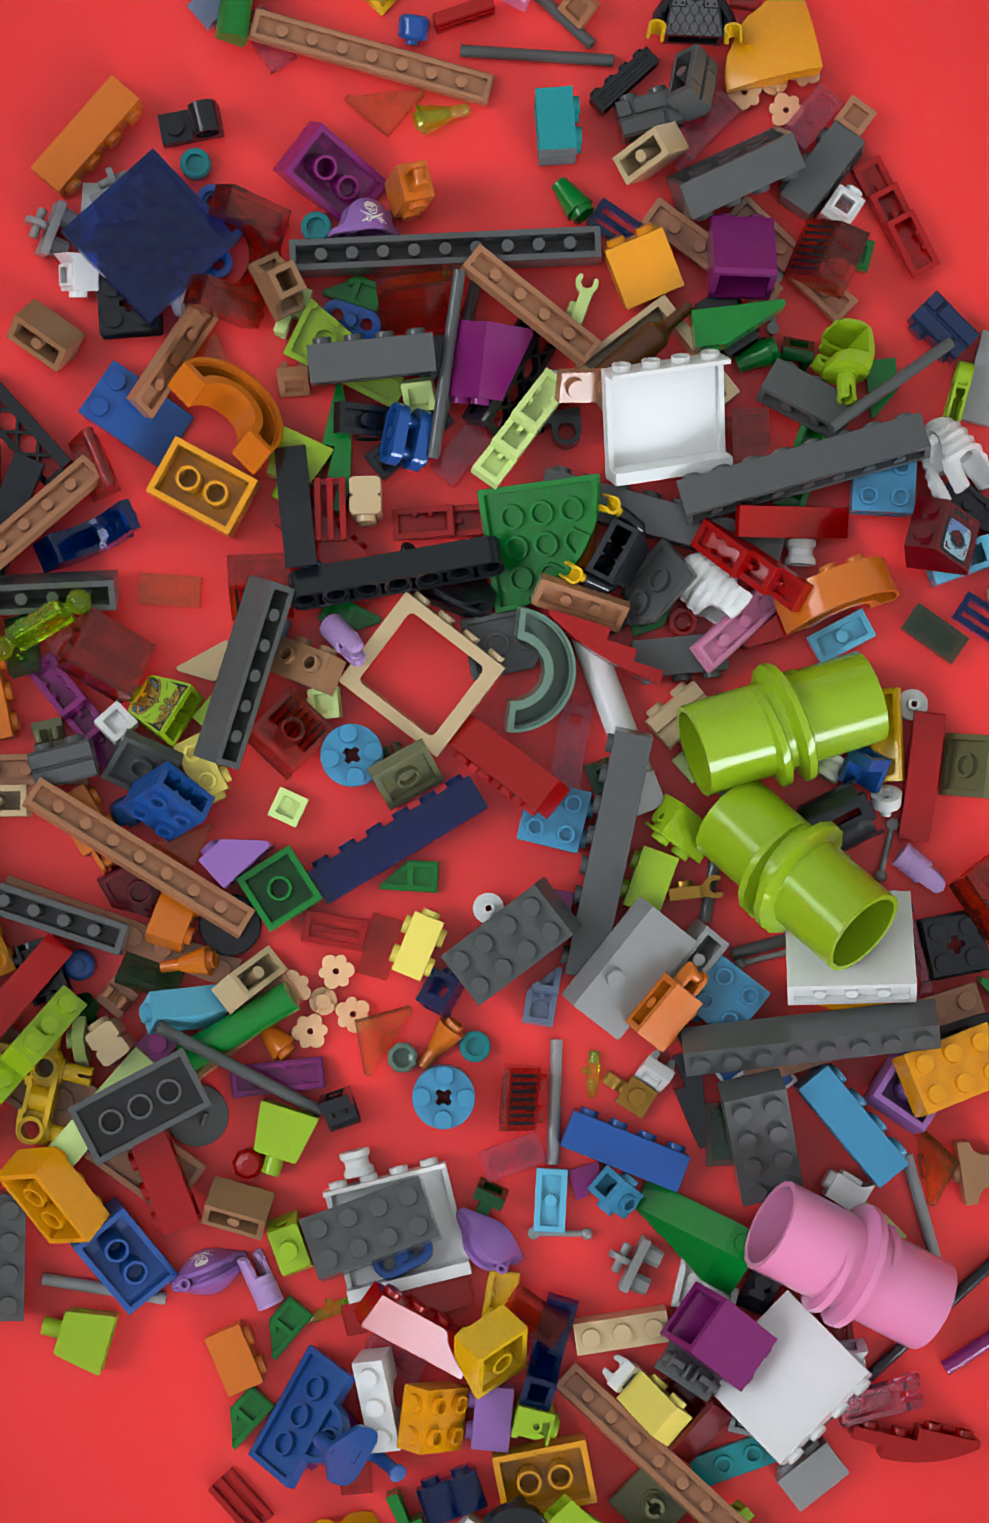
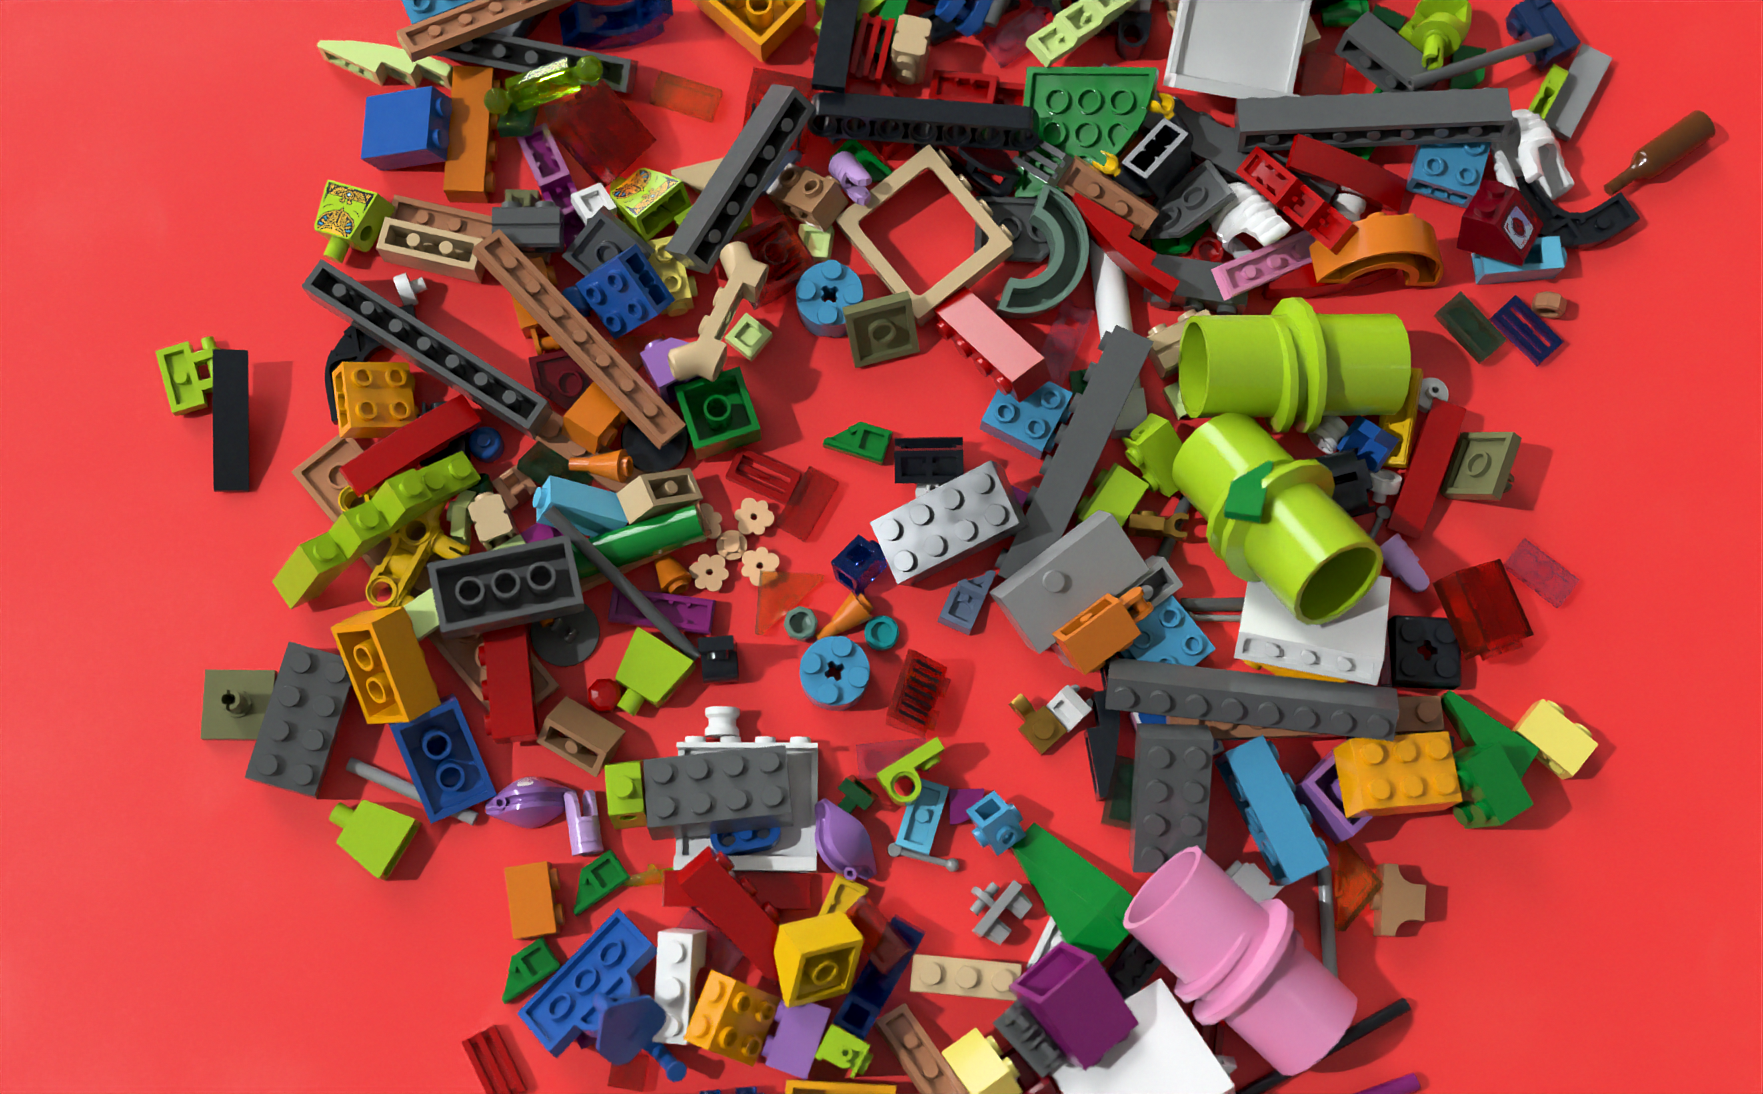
camera: 15 degrees right, 10 degrees down
clear blue brick [308,774,489,904] -> none
light yellow brick [388,908,448,981] -> none
light grey bar [546,1039,563,1165] -> none
blue brick [560,1106,691,1192] -> none
helmet [581,1050,600,1099] -> none
white tile [603,1354,646,1393] -> none
medium azure plate [806,608,877,662] -> none
none -> tan plate [667,241,769,382]
none -> lime plate [877,737,945,806]
none -> black hinge [894,437,964,484]
none -> dark grey tile [1012,138,1073,187]
none -> green tile [1224,461,1274,523]

